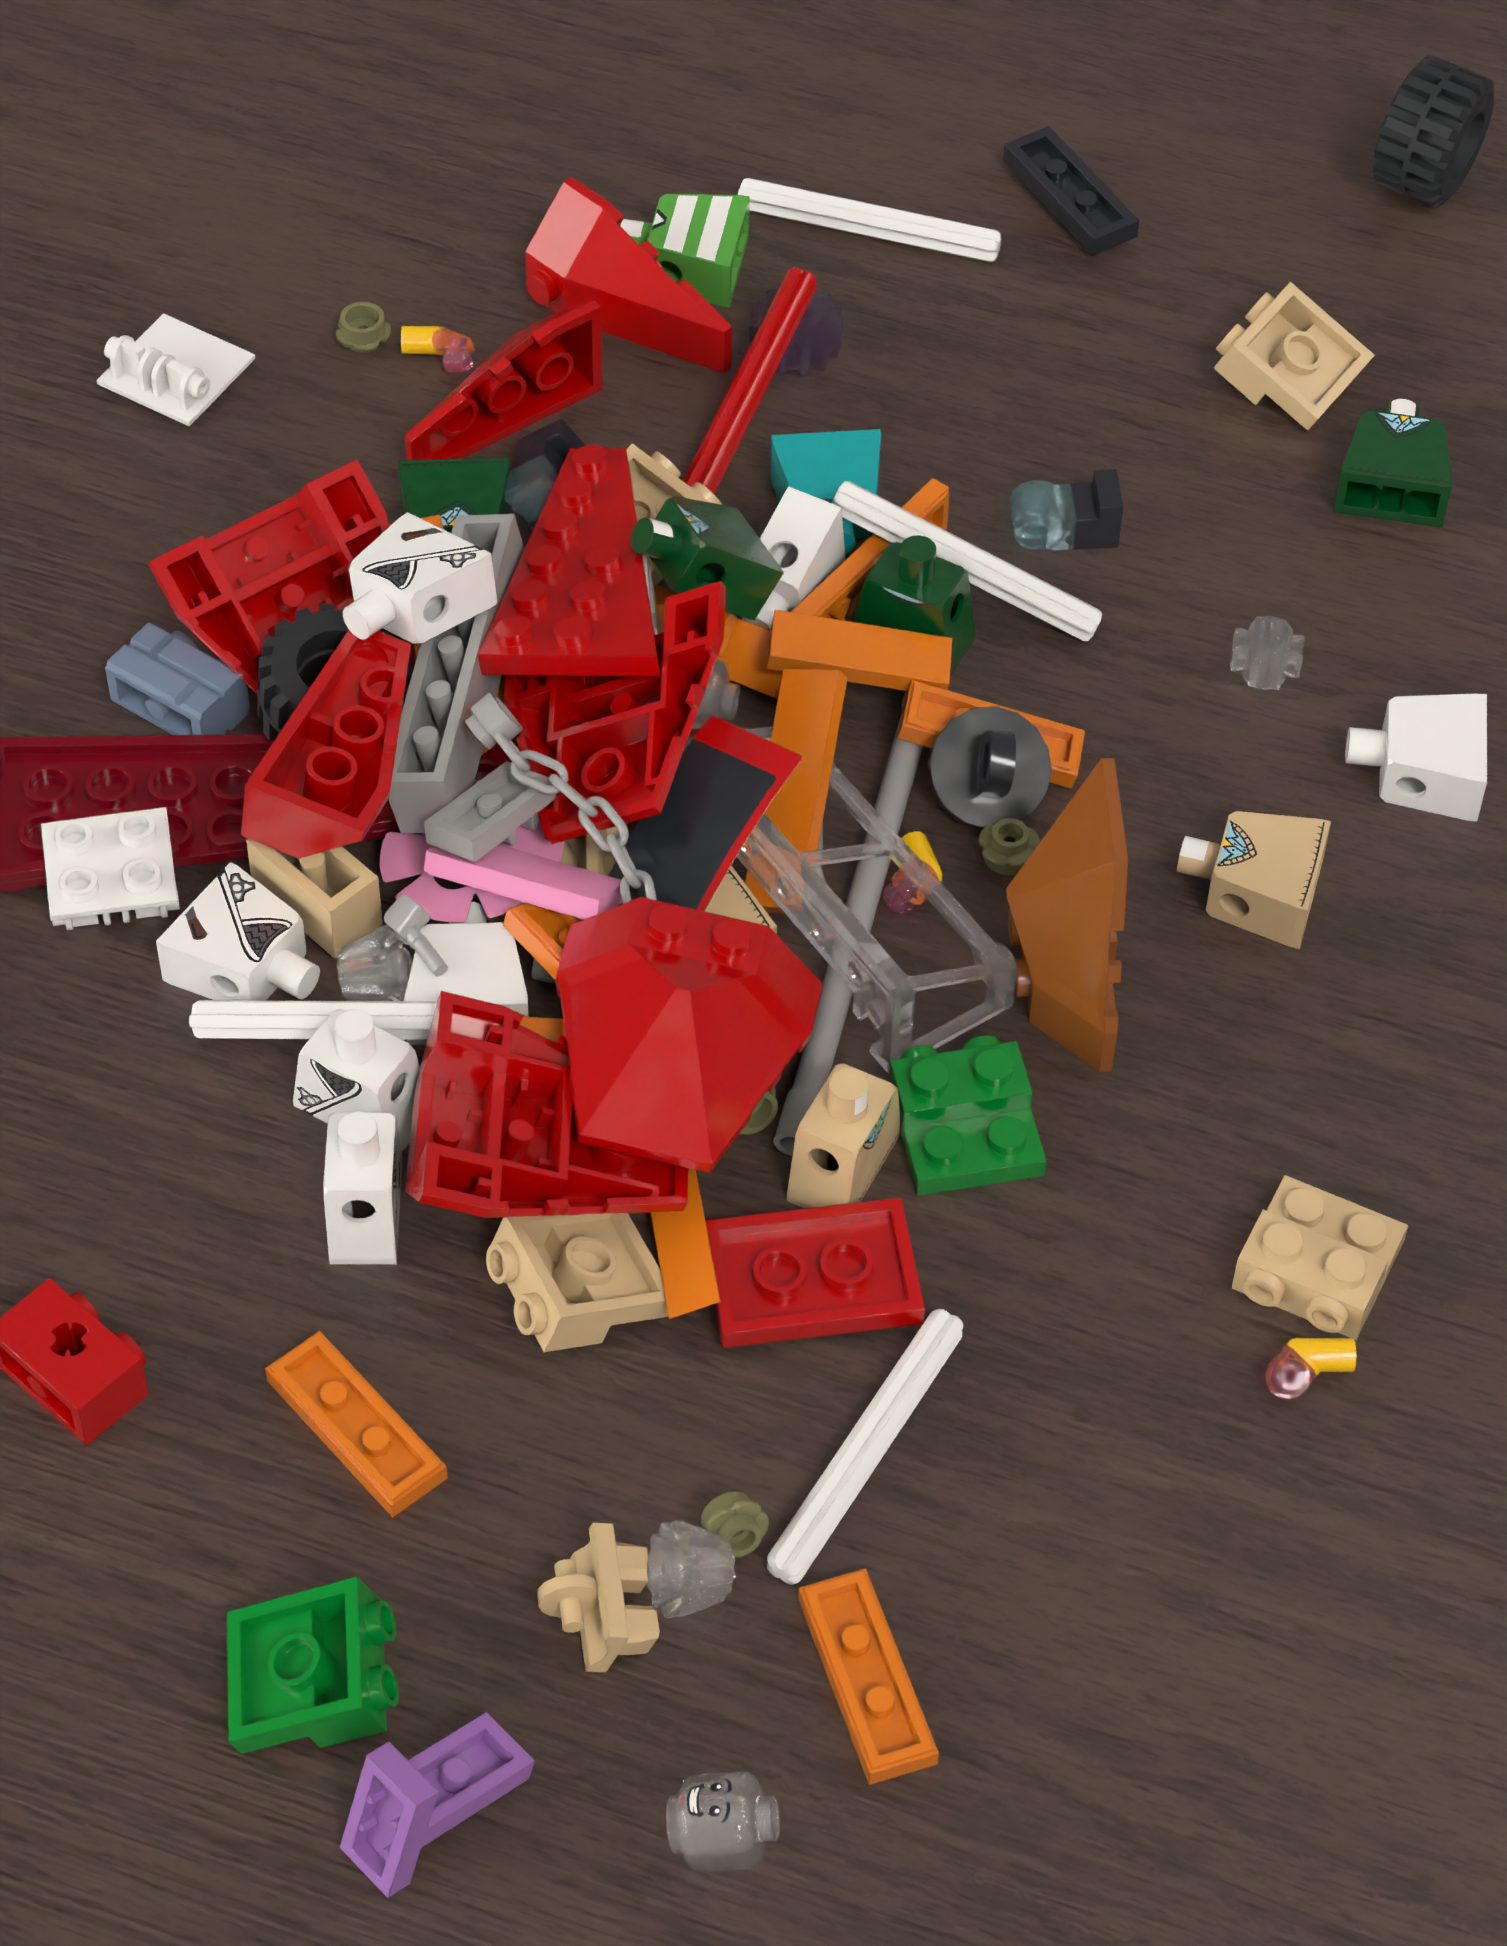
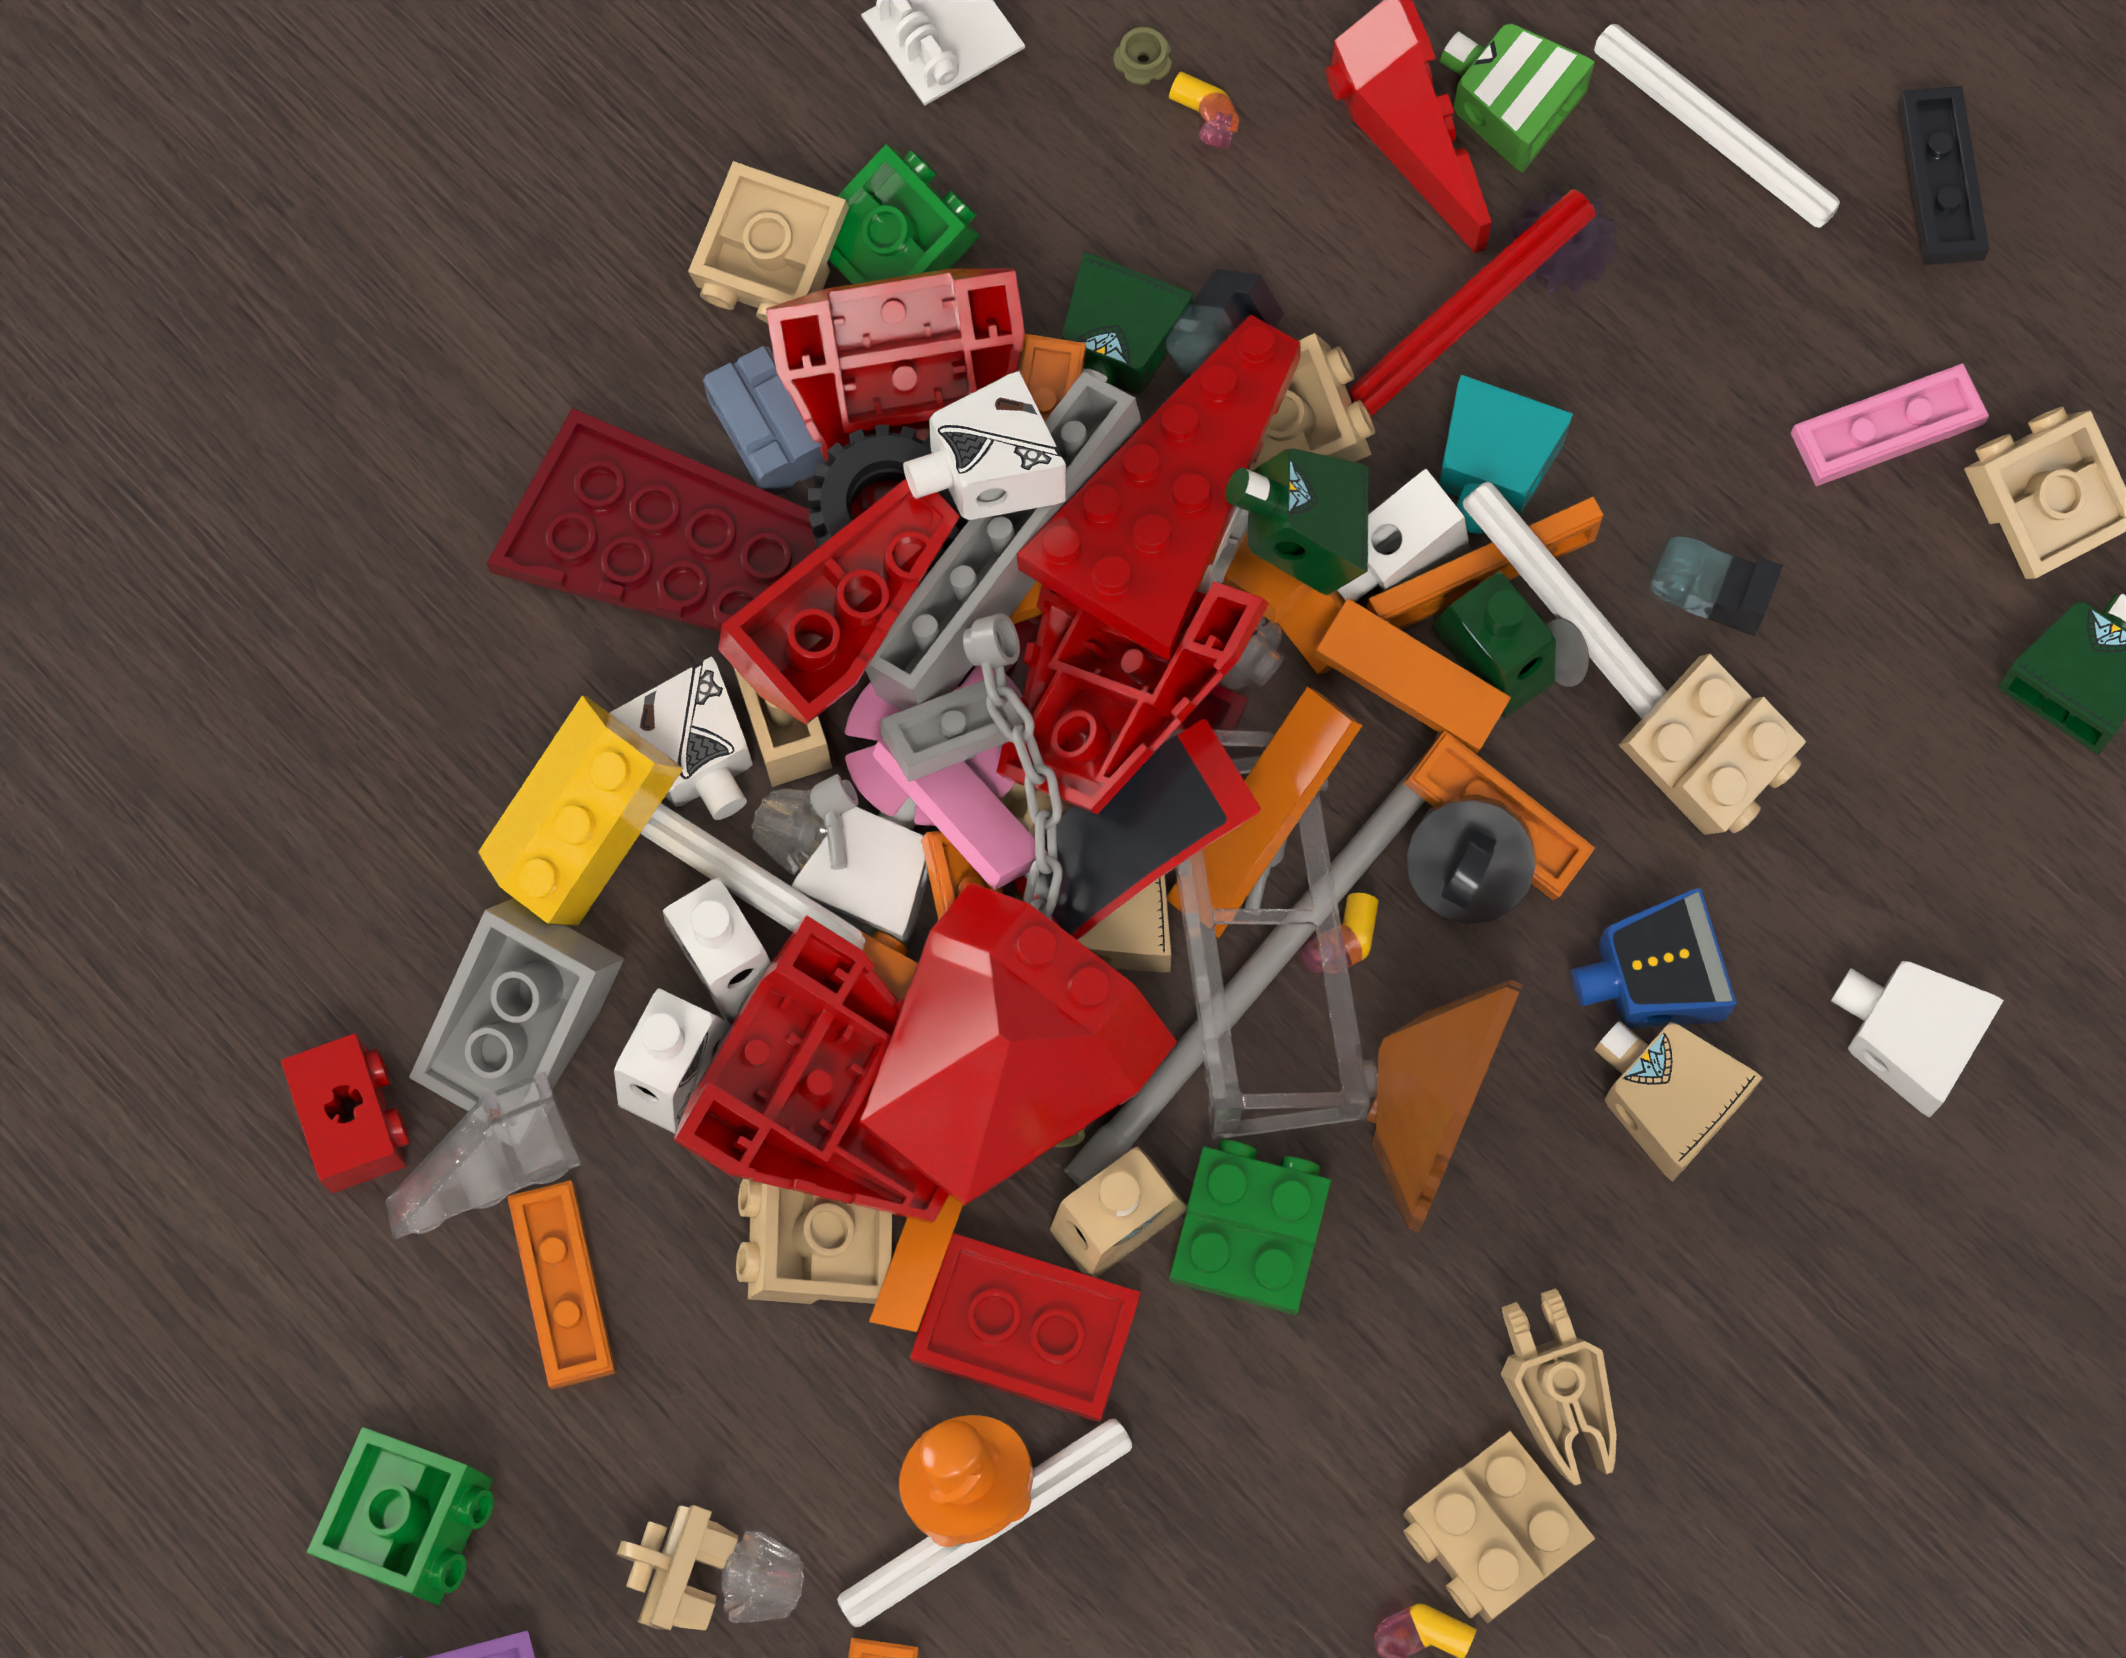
camera: 30 degrees right, 20 degrees up
white hinge [41,807,180,931] -> none
red wedge [404,300,603,460] -> none
olive plate [701,1491,769,1557] -> none
olive plate [979,818,1040,875] -> none
clear gear [1230,616,1305,690] -> none
none -> clear slope [386,1071,581,1239]
none -> light grey slope [409,898,625,1140]
none -> yellow slope [478,695,684,926]
none -> tan plate [688,161,849,324]
none -> green plate [829,144,981,284]
none -> orange plate [899,1415,1033,1547]
none -> tan hinge [1501,1288,1617,1485]
none -> flat silver sticker [1546,619,1589,687]
none -> torso [1571,888,1737,1029]
none -> tan plate [1619,654,1806,835]
none -> bright pink tile [1791,363,1989,486]

